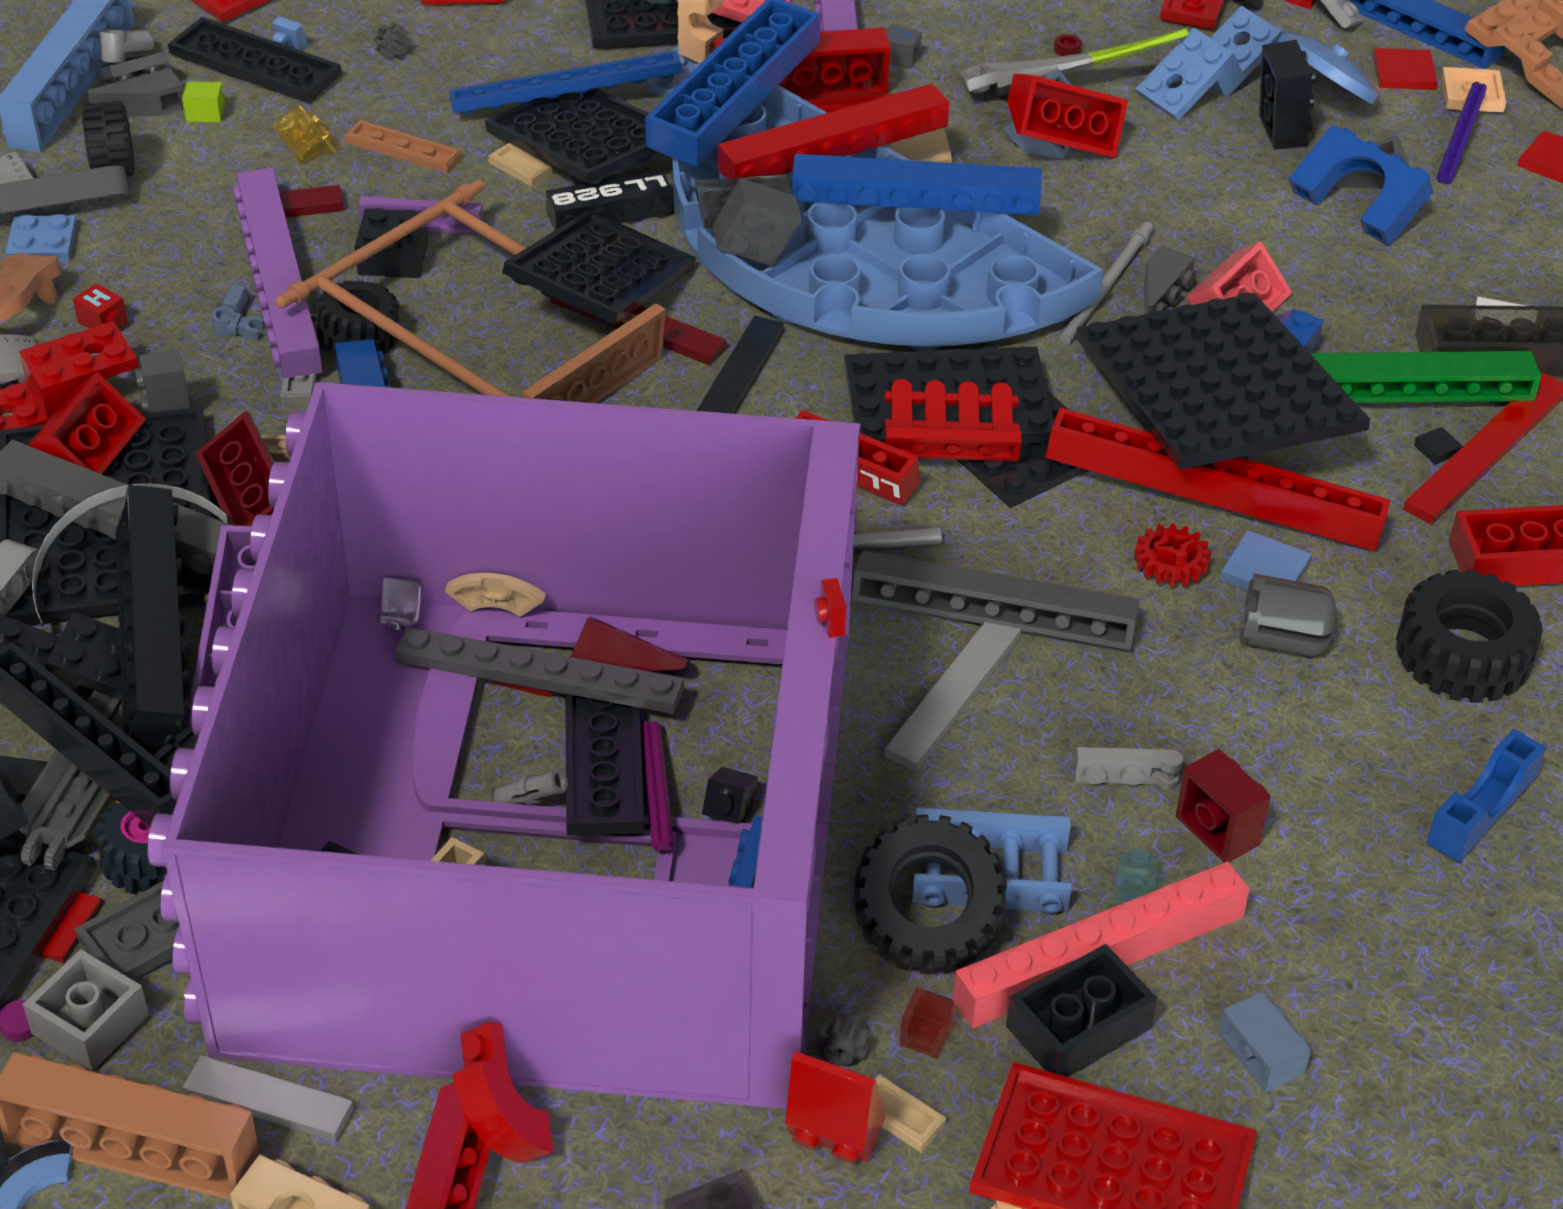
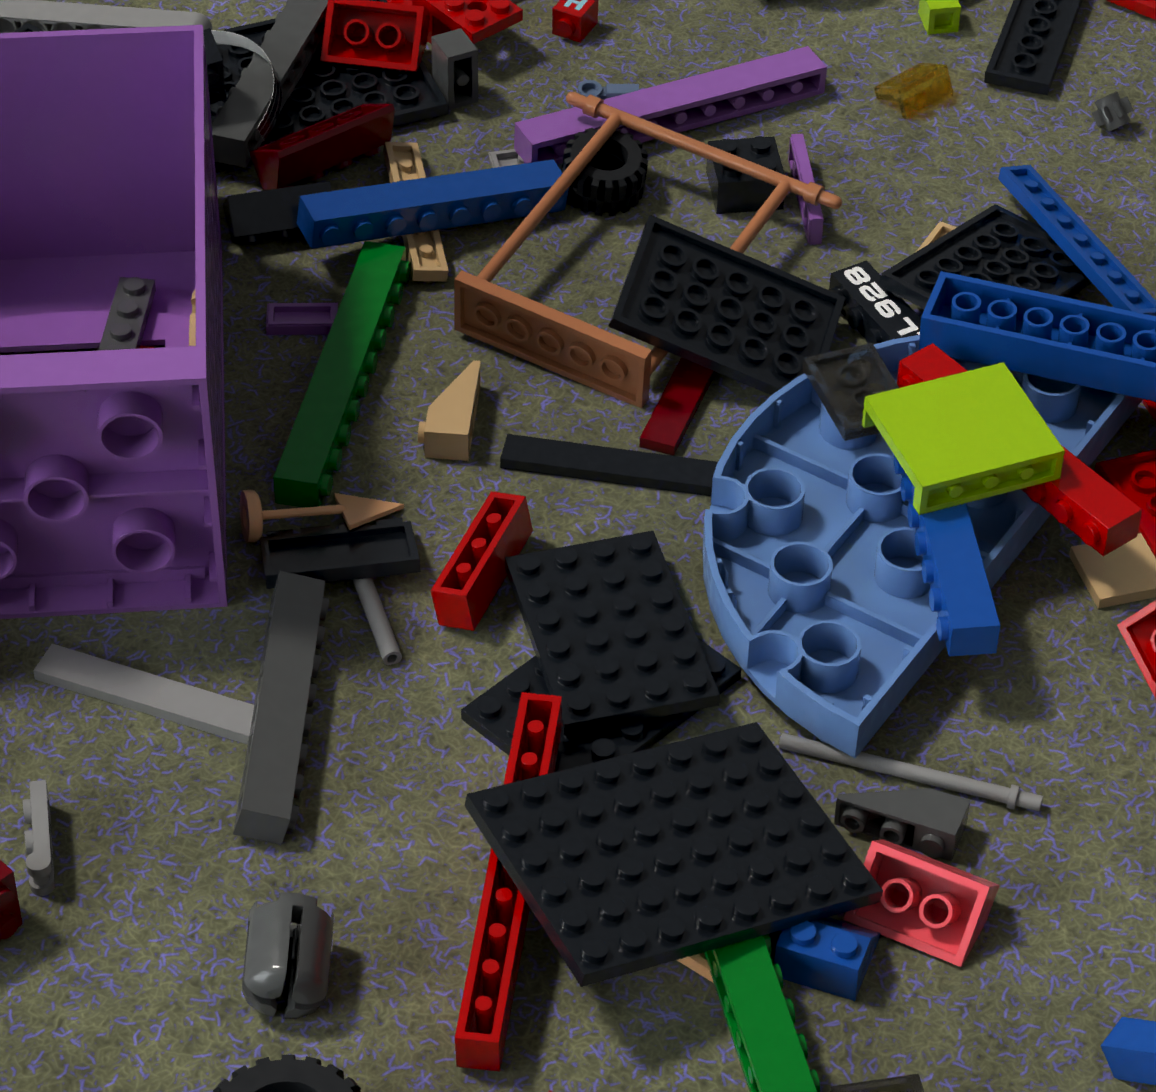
camera: 80 degrees right, 0 degrees up
medium blue tile [272,16,308,51] -> none
dark red tile [279,185,344,218] -> none
nougat tile [344,120,462,174] -> none
clear purple bracket [377,576,422,631] -> none
dark grey brick [713,178,802,266] -> none
red fence [884,379,1022,461] -> none
red gear [1134,523,1211,587] -> none
medium blue tile [1220,530,1312,591] -> none
none -> lime panel [862,362,1065,515]

